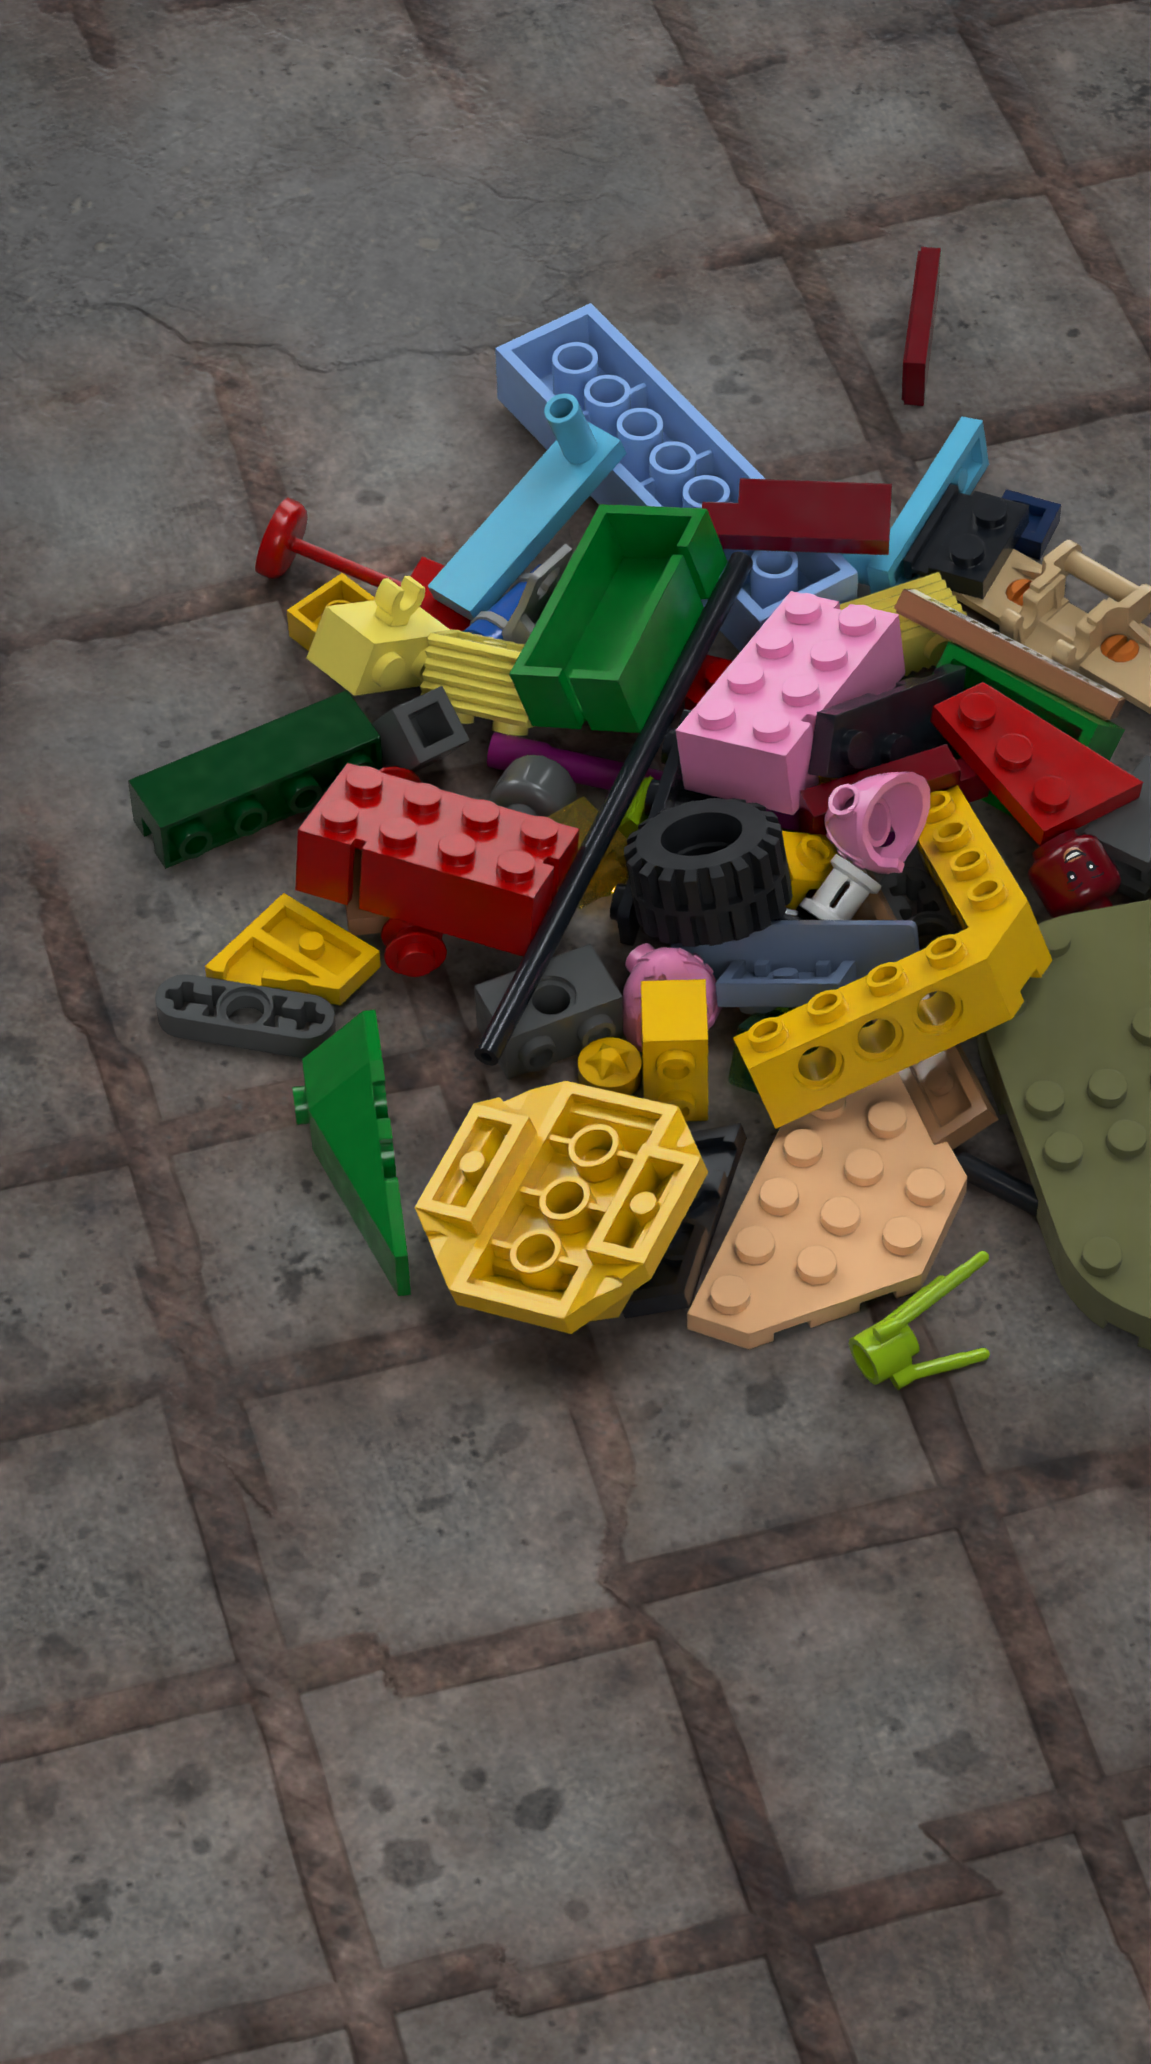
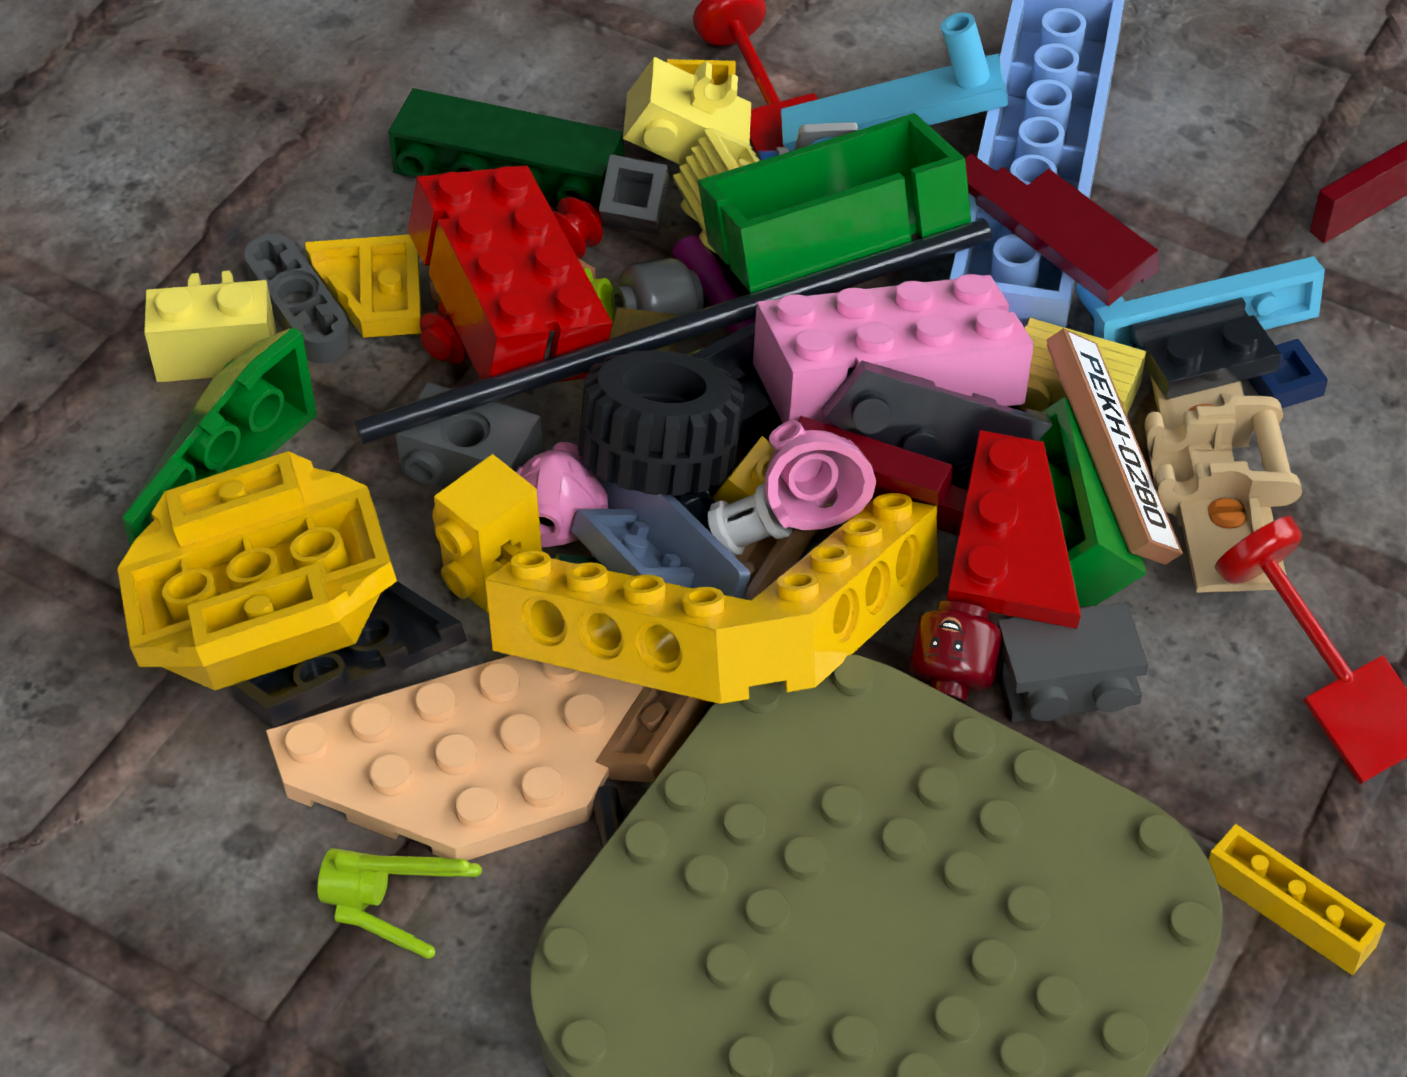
camera: 45 degrees right, 0 degrees up
none -> light yellow brick [145,271,276,382]

